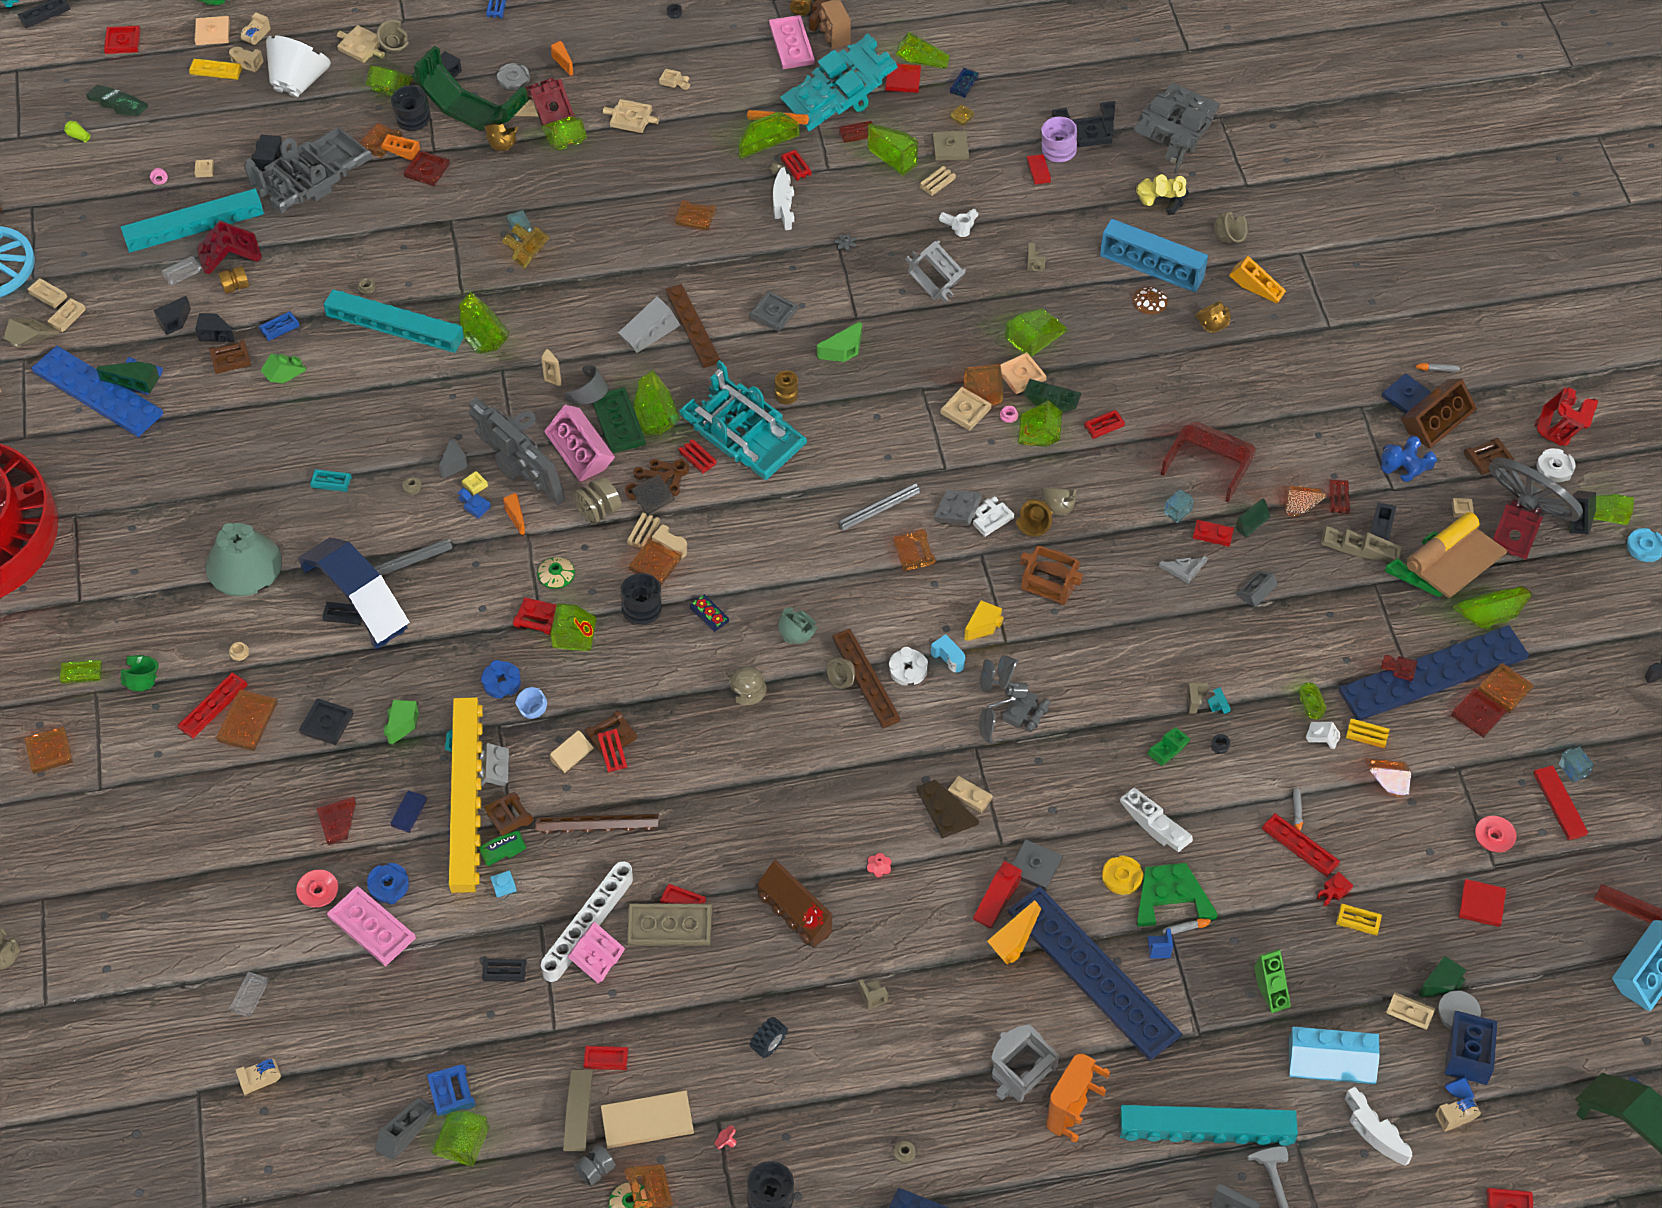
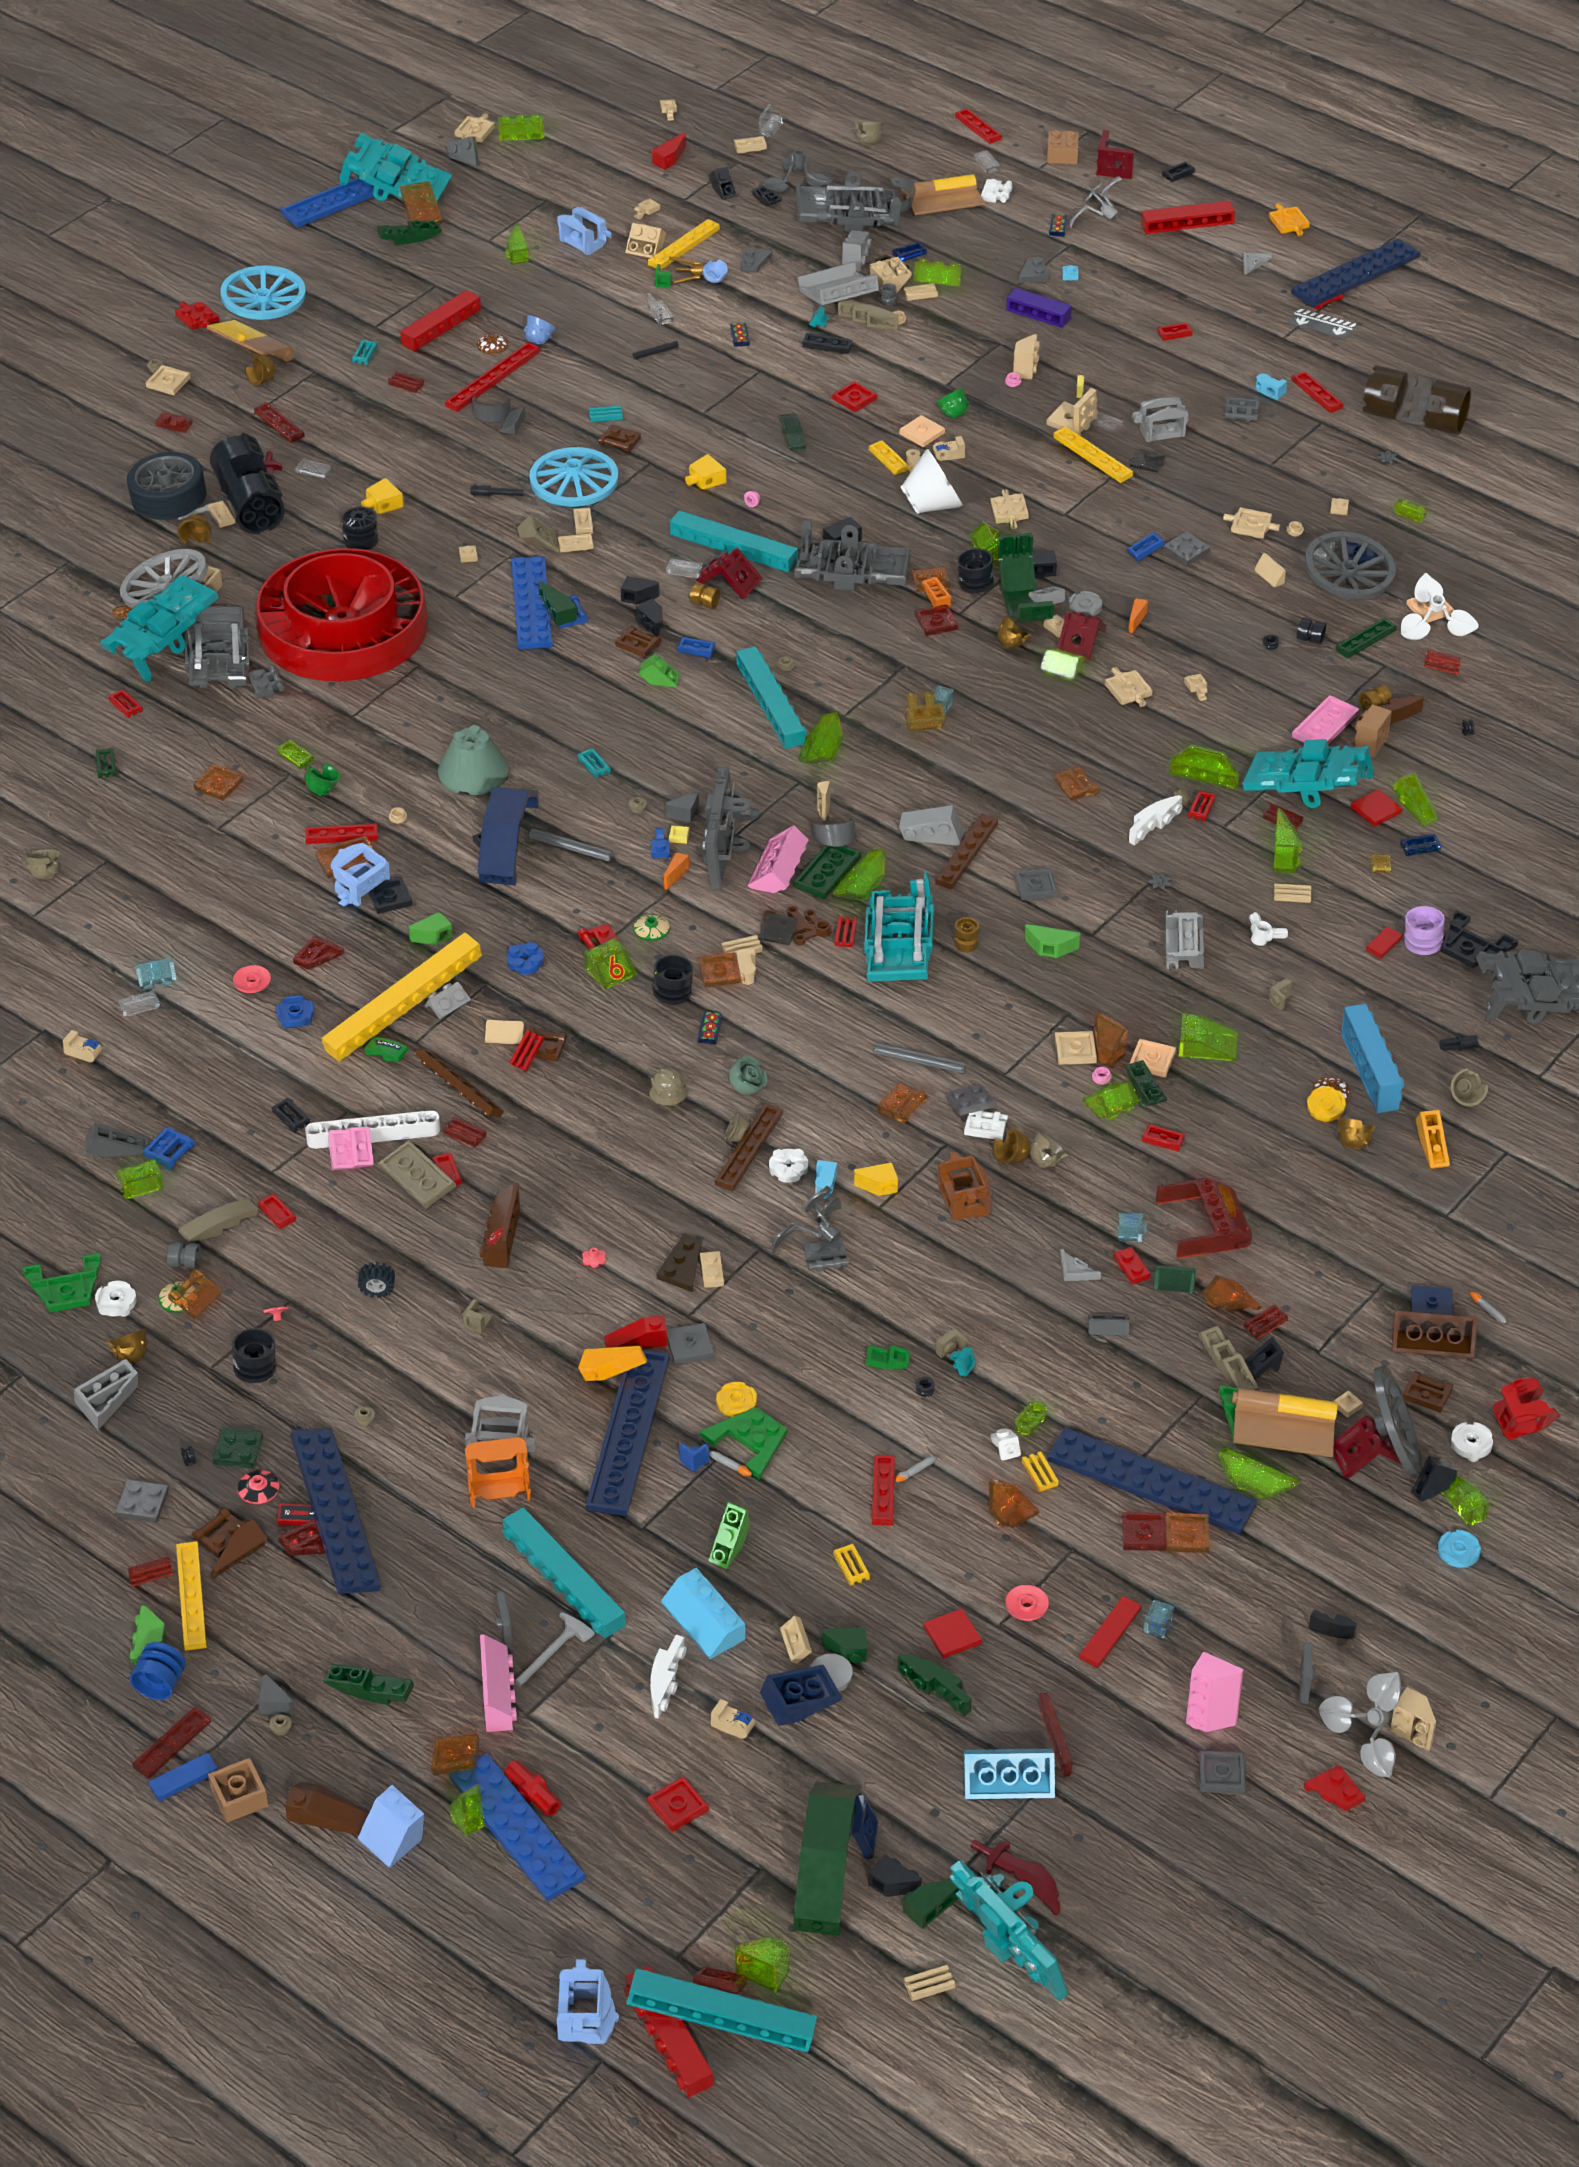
camera: 50 degrees right, 10 degrees down
lime cone [64,120,91,143] -> none
tan plate [194,159,214,177] -> none
bright pink plate [327,886,416,967] -> none
dark tan helmet [377,19,409,53] -> none
clear blue tile [391,790,427,833] -> none
reddish brown plate [483,792,534,837] -> none
medium azure plate [490,871,517,898] -> none
light blue hair [516,687,547,719] -> none
dark tan wheel [573,475,622,525] -> none
tan tile [601,1090,694,1149] -> none
orange axle [747,110,809,124] -> none
dark tan plate [933,131,969,161] -> none
white slope [1120,788,1193,852] -> none
light yellow animal [1136,174,1186,206] -> none
red plate [1317,872,1354,906] -> none
blue animal [1381,436,1437,482] -> none
clear red plate [1381,655,1417,681] -> none
blue tile [1445,1076,1475,1099] -> none
none -> clear light blue slope [134,958,177,990]
none -> light blue animal [330,843,390,907]
none -> clear red tile [443,1117,486,1148]
none -> yellow torso [685,454,726,489]
none -> dark green slope [898,1654,972,1716]
none -> light grey slope [1028,586,1065,604]
none -> yellow tile [1307,1086,1346,1122]

